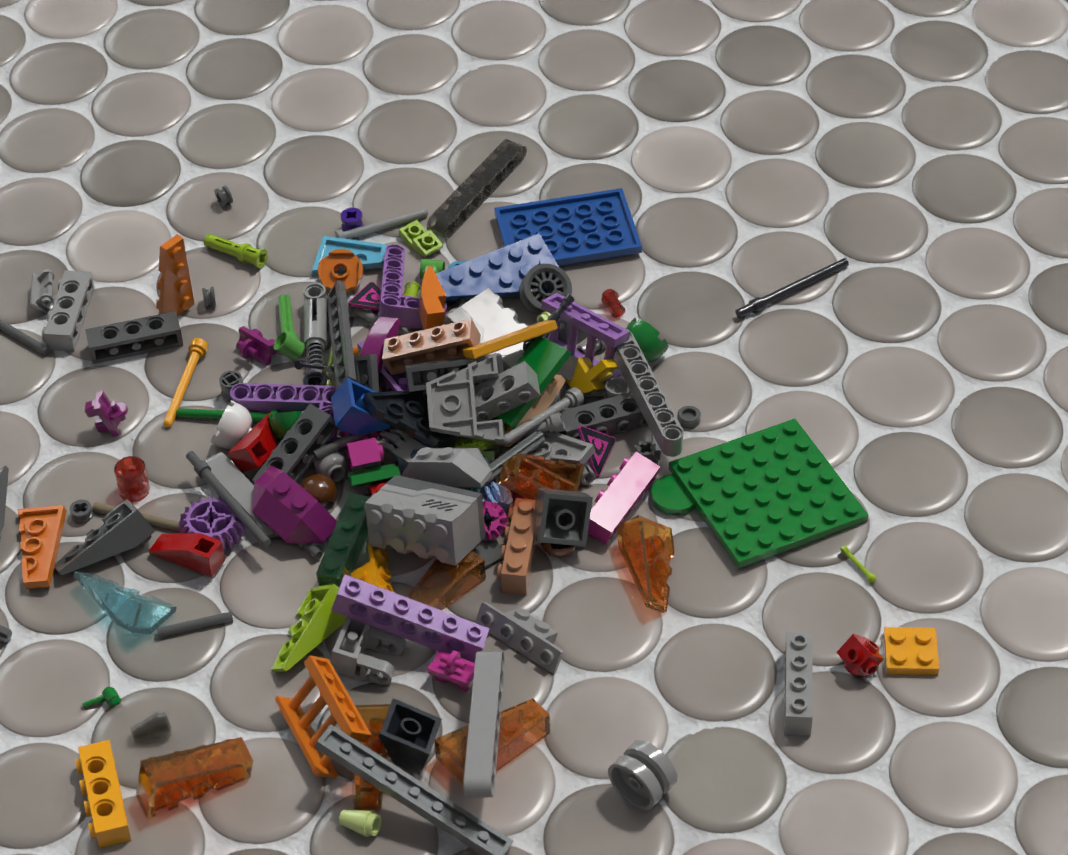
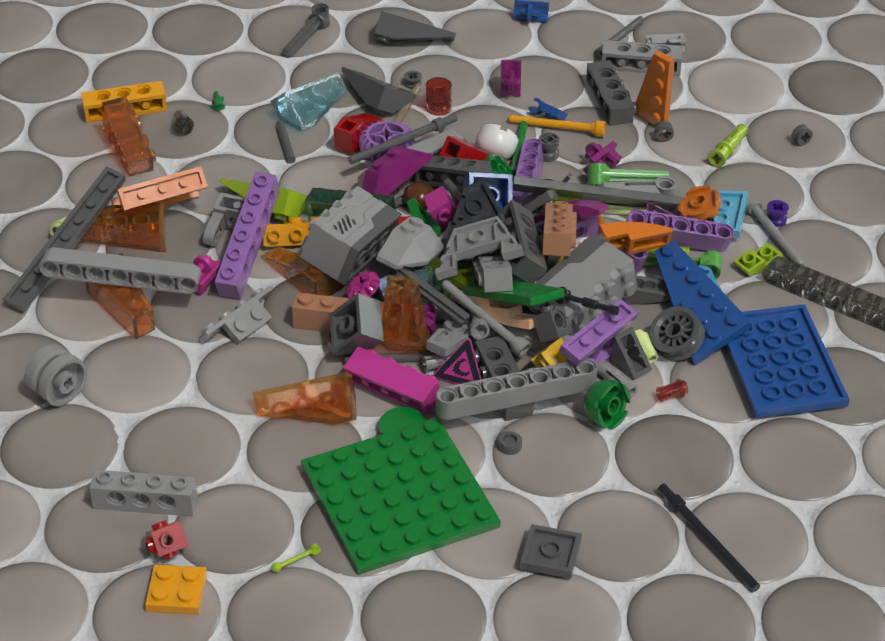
camera: 90 degrees right, 5 degrees down
orange wing [18,505,67,589] -> none
black slope [378,698,442,775] -> none
light orange tile [463,320,558,359] -> none
none -> dark grey plate [520,524,582,579]
none -> blue plate [529,98,568,121]

